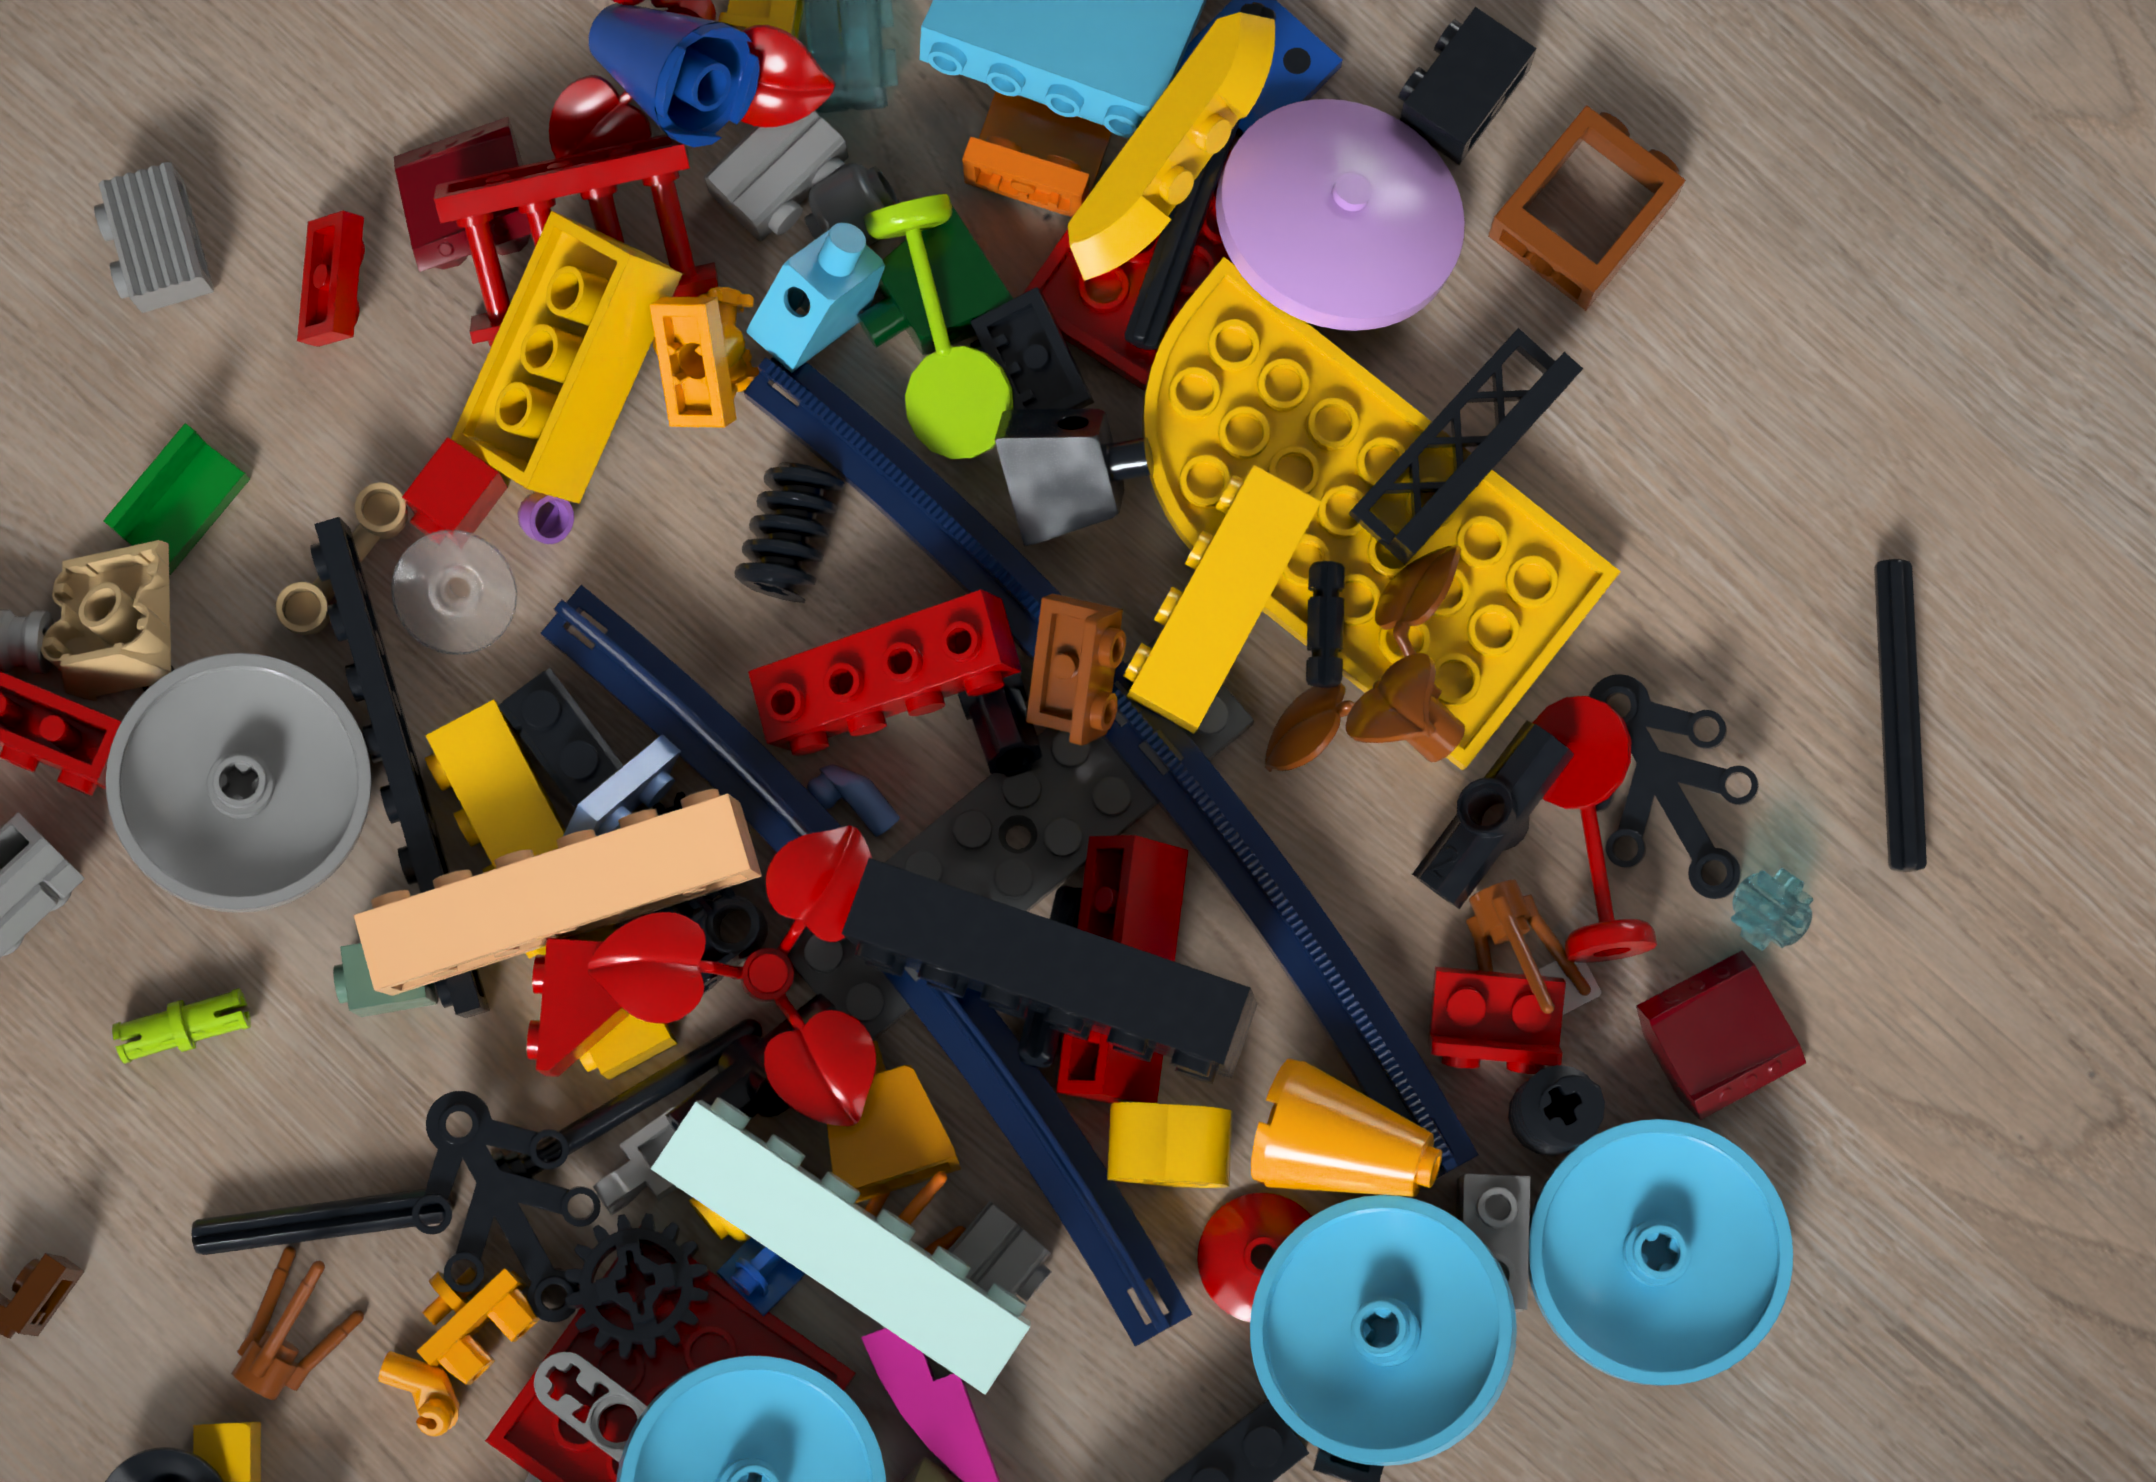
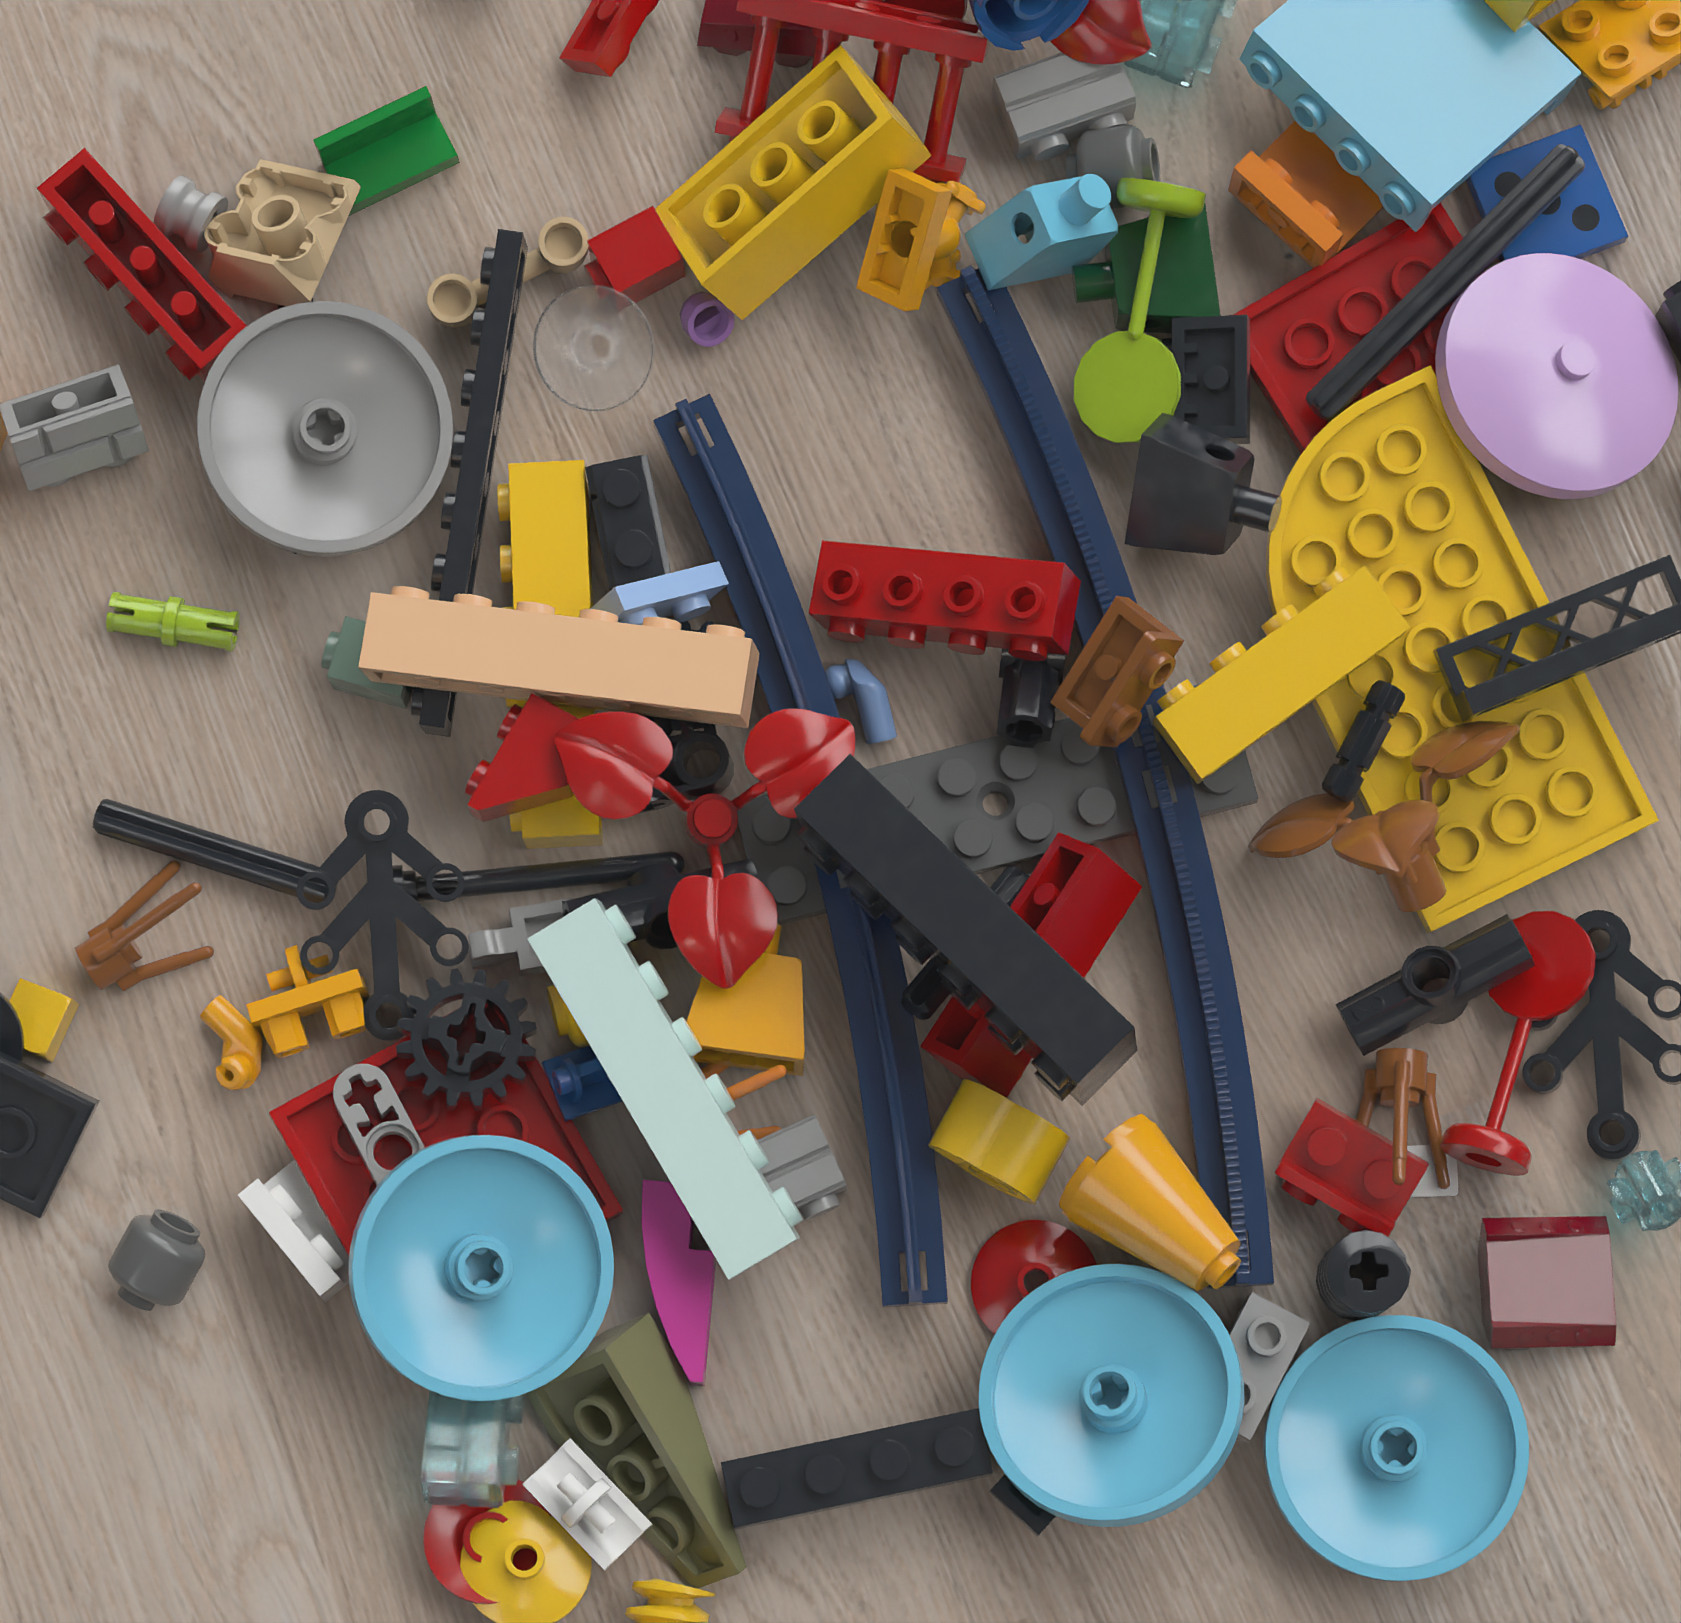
camera: 25 degrees right, 0 degrees up
black piece [734,462,845,603] -> none
yellow brick [1068,12,1275,281] -> none

